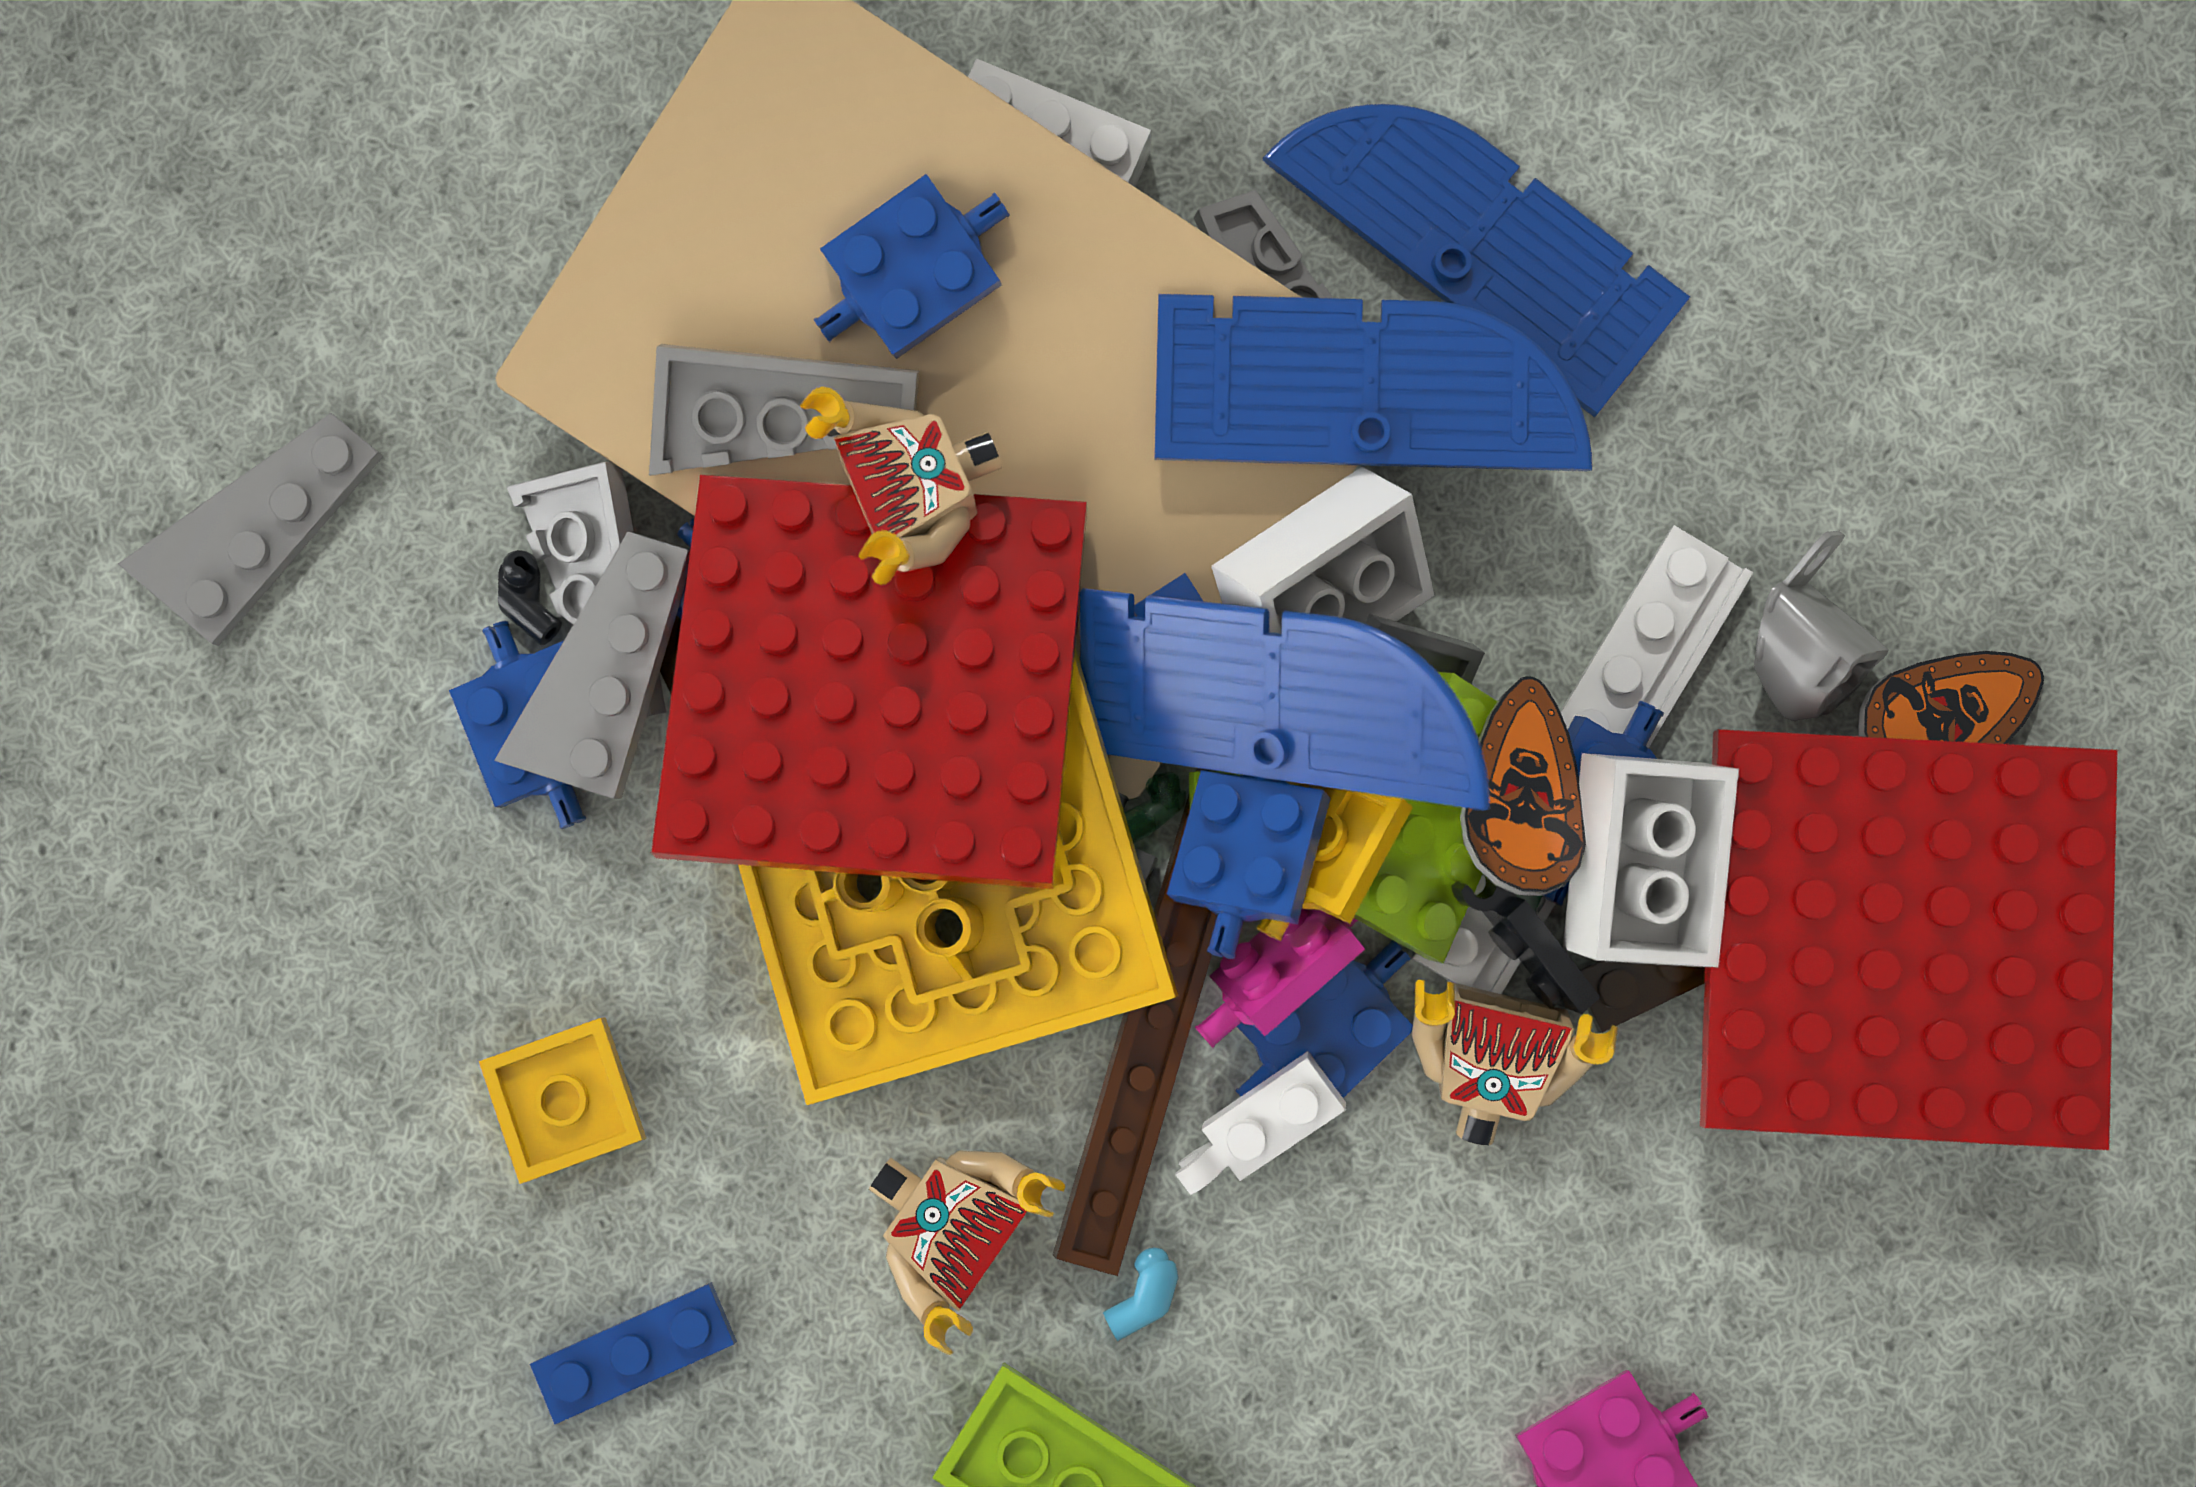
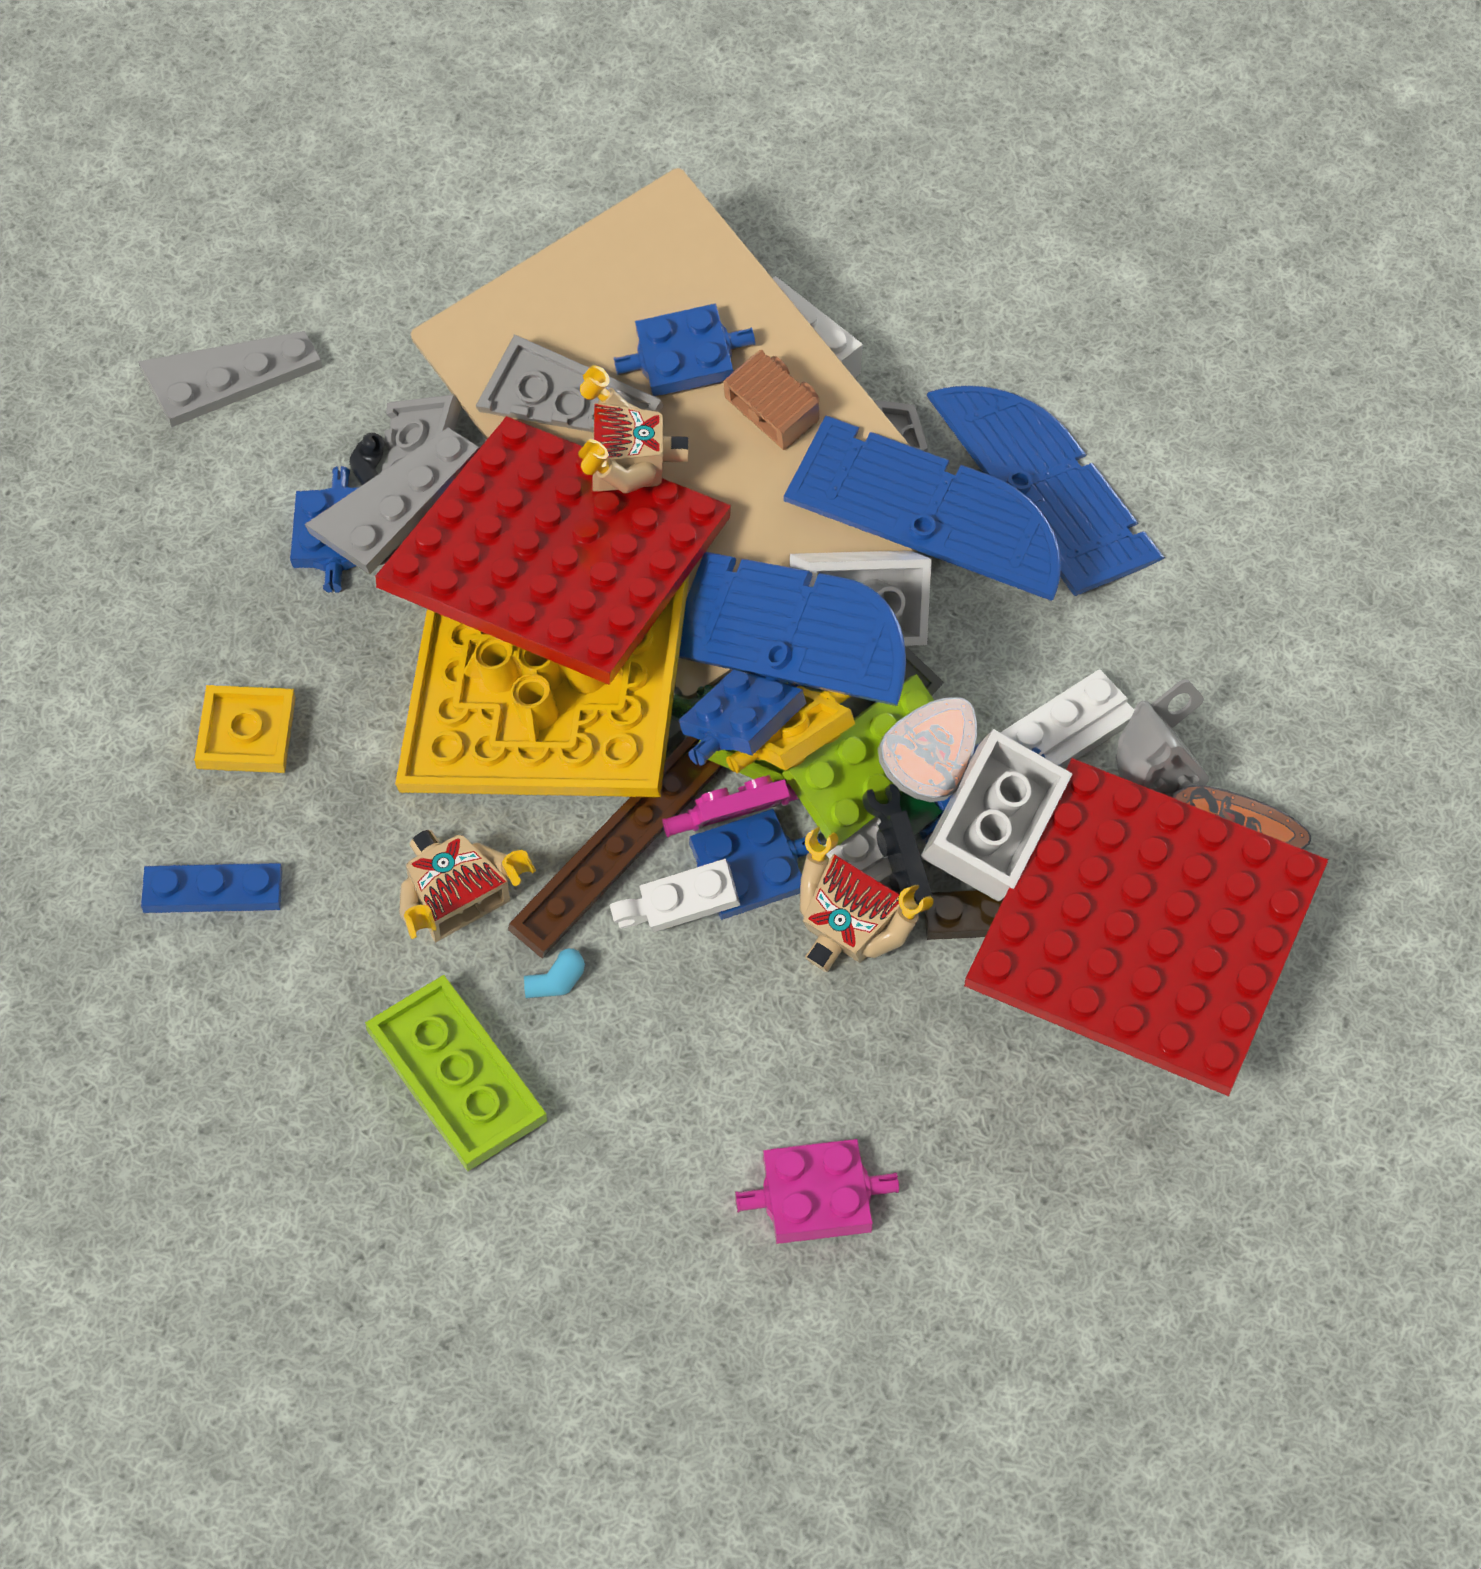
camera: 15 degrees right, 25 degrees down
none -> nougat brick [723,350,819,450]

